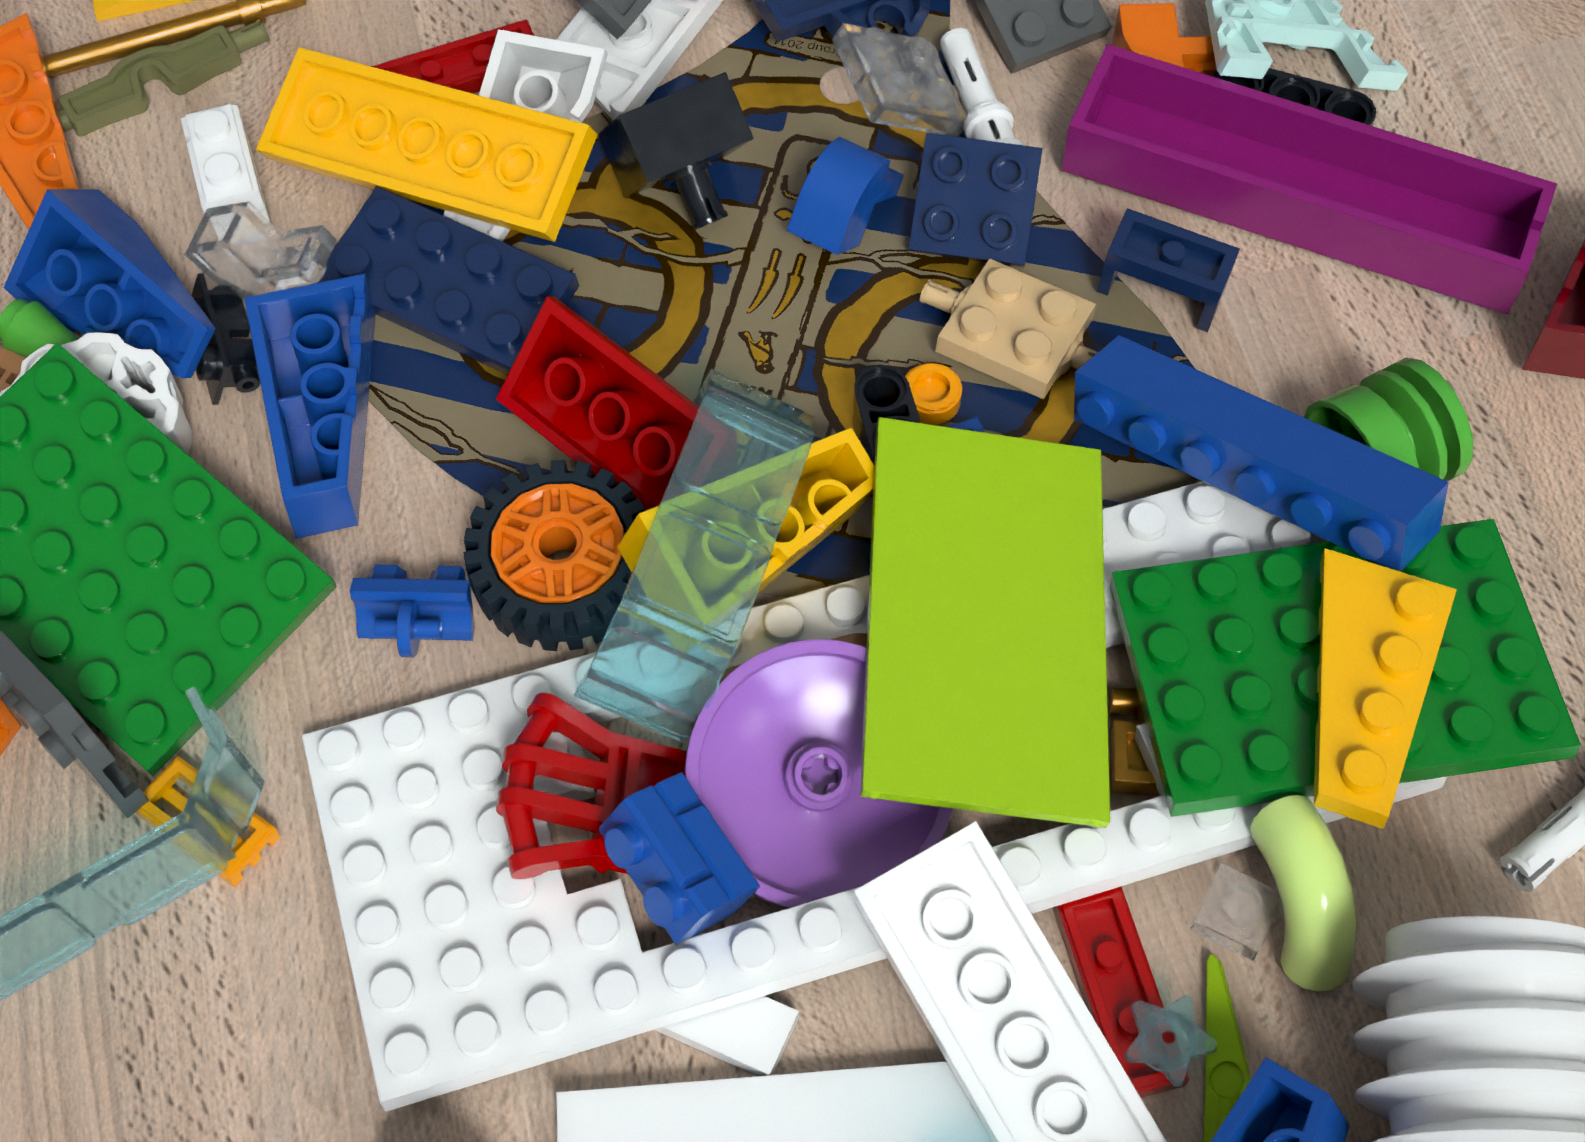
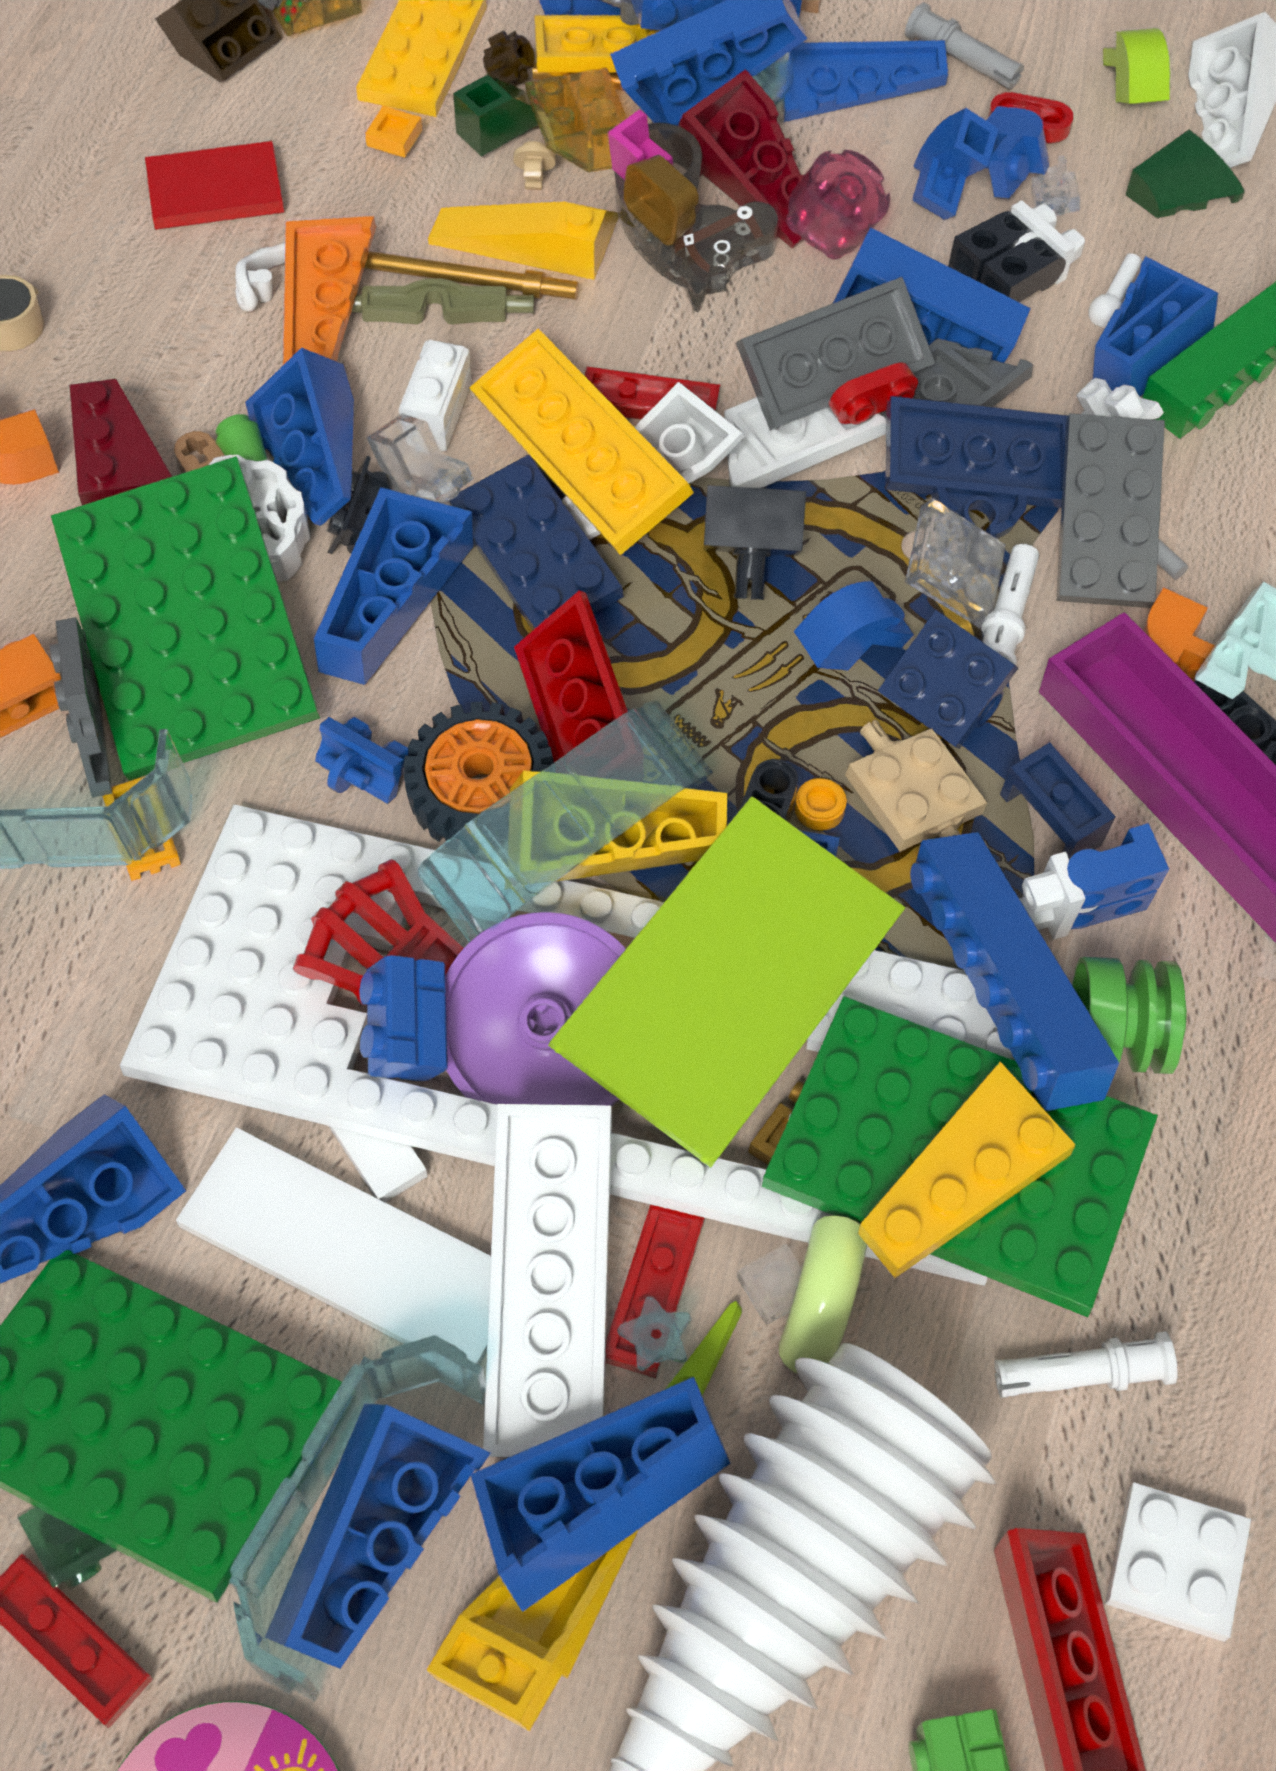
camera: 30 degrees right, 0 degrees up
none -> blue hips [1019,823,1169,940]

